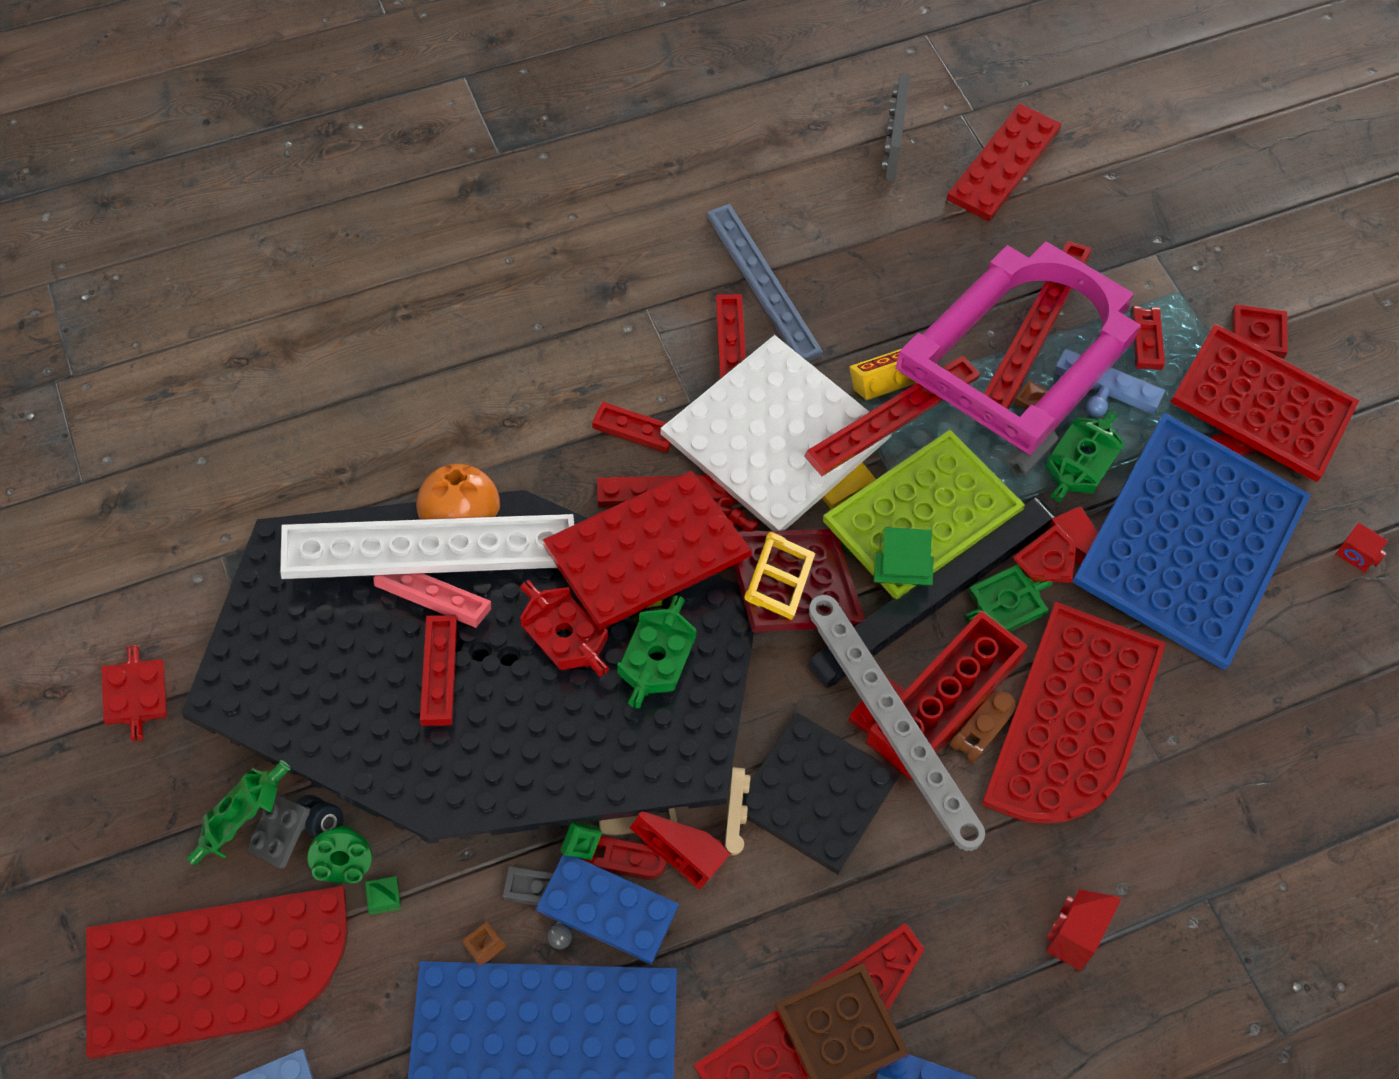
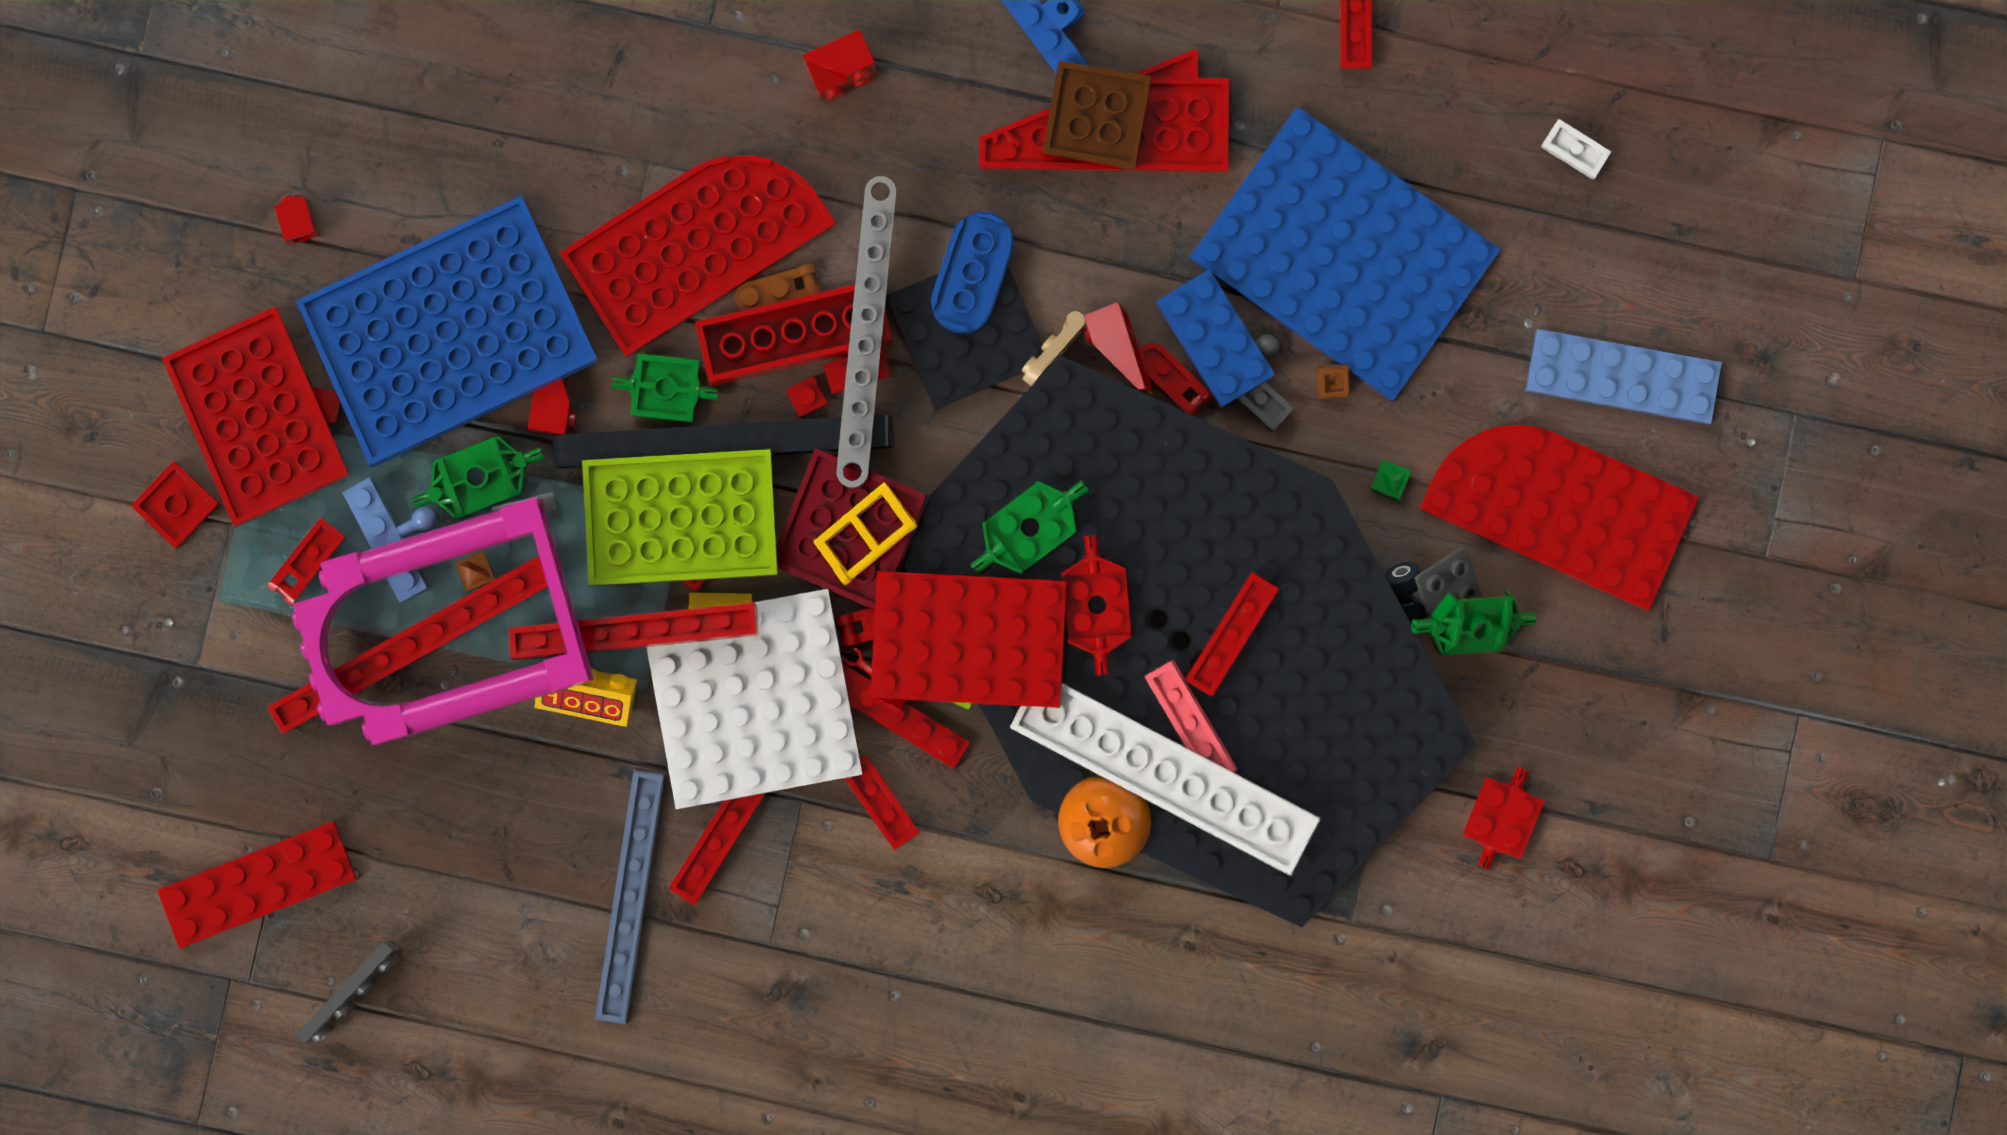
camera: 140 degrees left, 25 degrees up
green plate [307,826,372,884] -> none
green tile [560,822,602,860] -> none
green plate [873,527,934,586] -> none
red plate [1013,524,1076,583] -> none
none -> red plate [786,376,828,419]
none -> blue tile [931,211,1013,333]

